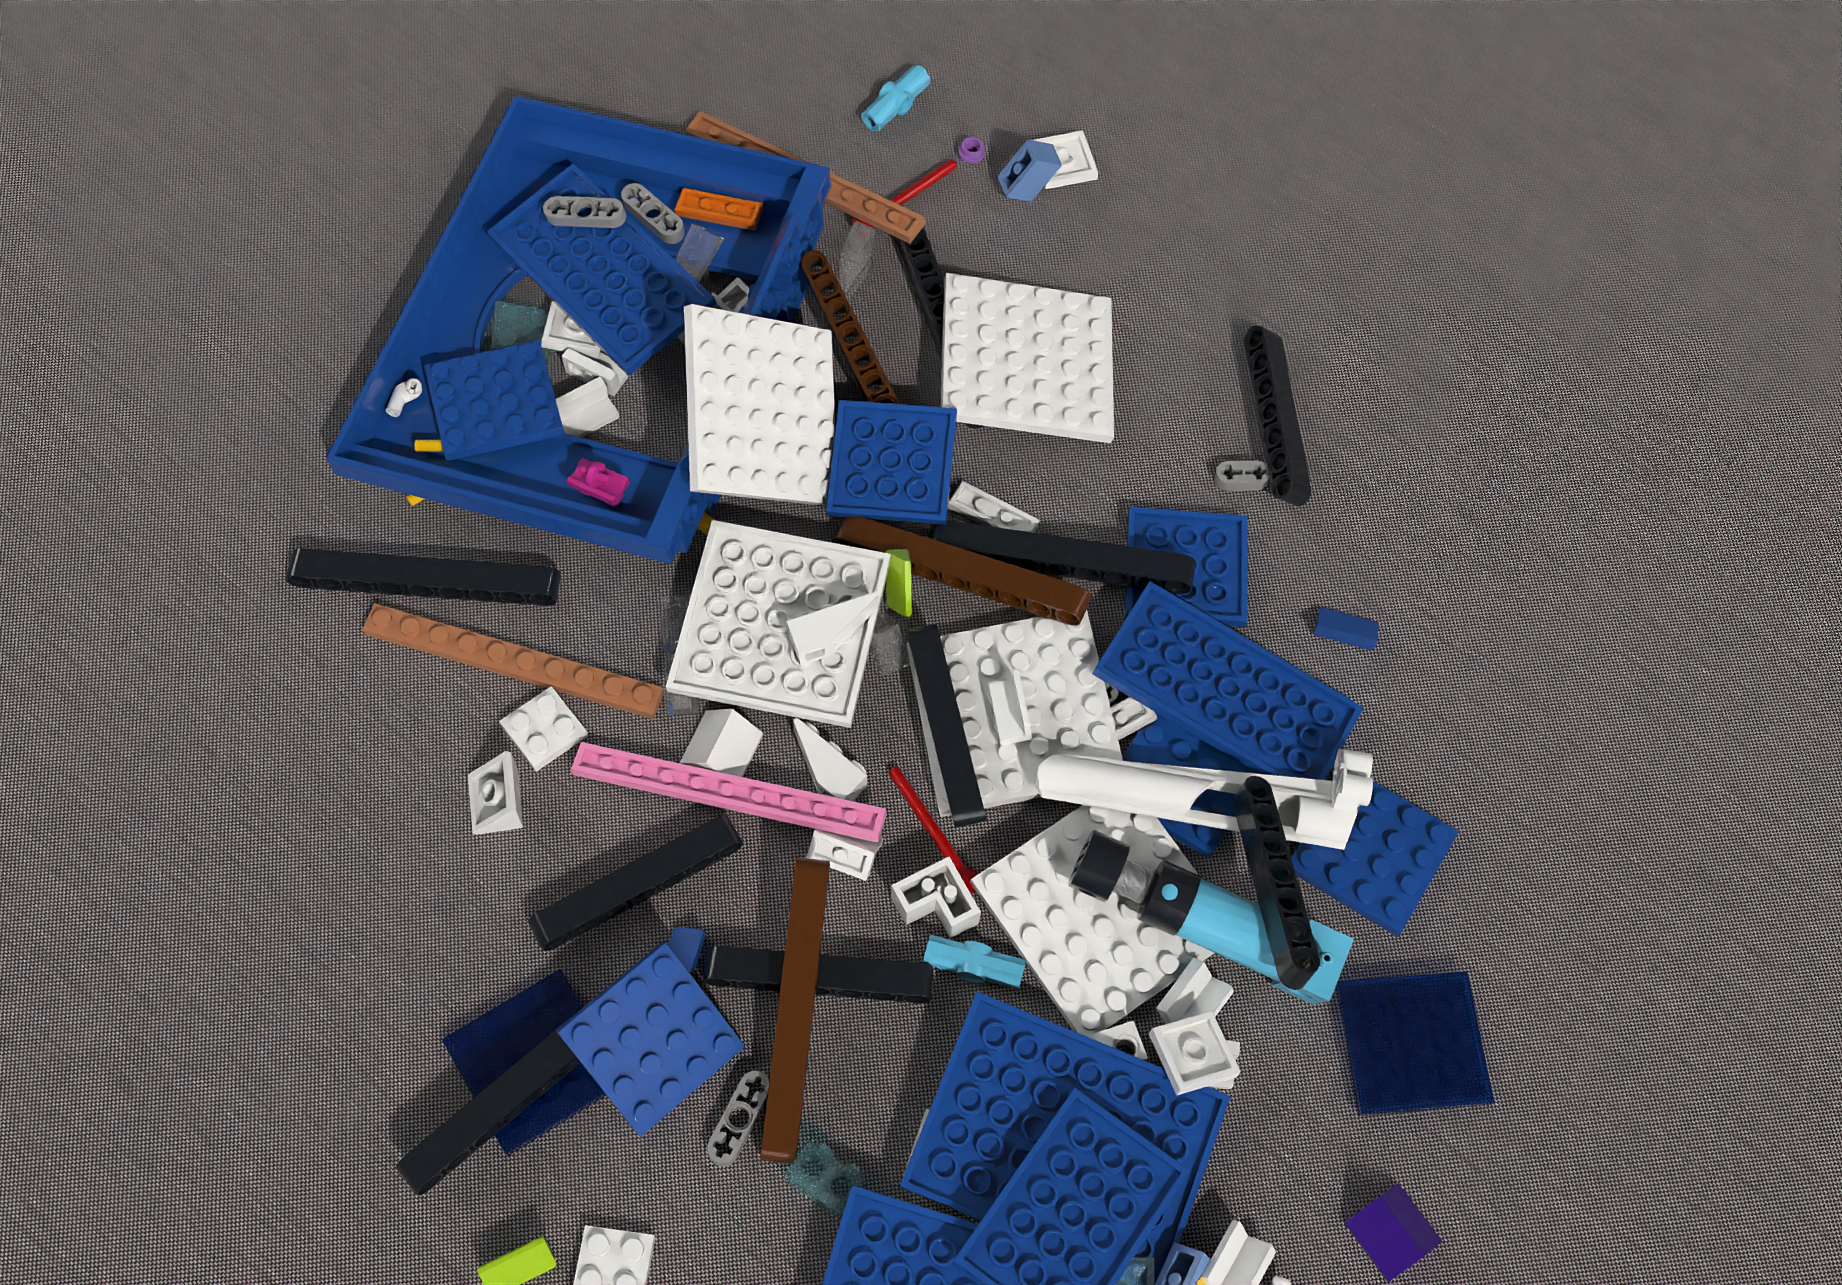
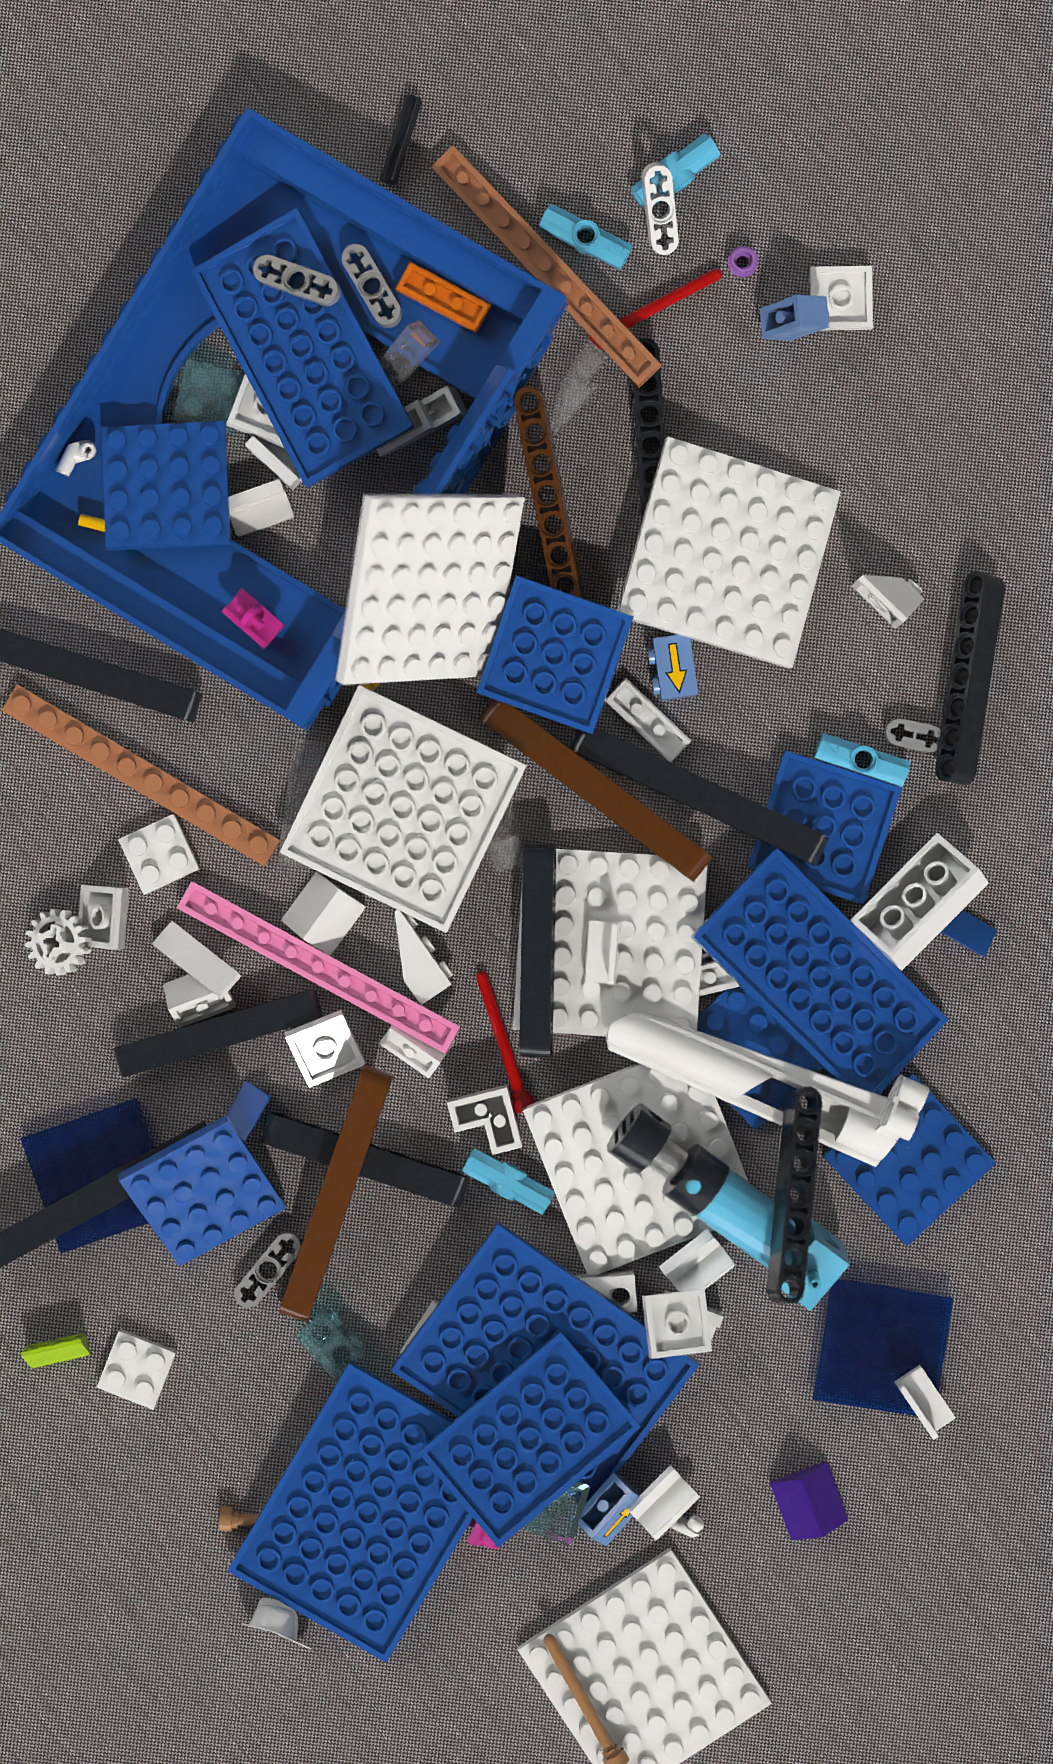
camera: 15 degrees right, 25 degrees up
white slope [787,591,878,666] -> none
lime slope [885,549,912,617] -> none
none -> white gear [25,909,92,976]
none -> white tile [152,921,241,999]
none -> white panel [163,974,236,1028]
none -> white plate [285,1009,365,1088]
none -> black axle [380,94,422,185]
none -> medium azure piece [539,203,633,271]
none -> white beam [642,162,679,255]
none -> medium blue brick [647,635,698,701]
none -> medium azure piece [814,733,911,787]
none -> white brick [850,833,989,971]
none -> white slope [851,575,925,628]
none -> white panel [895,1365,956,1440]

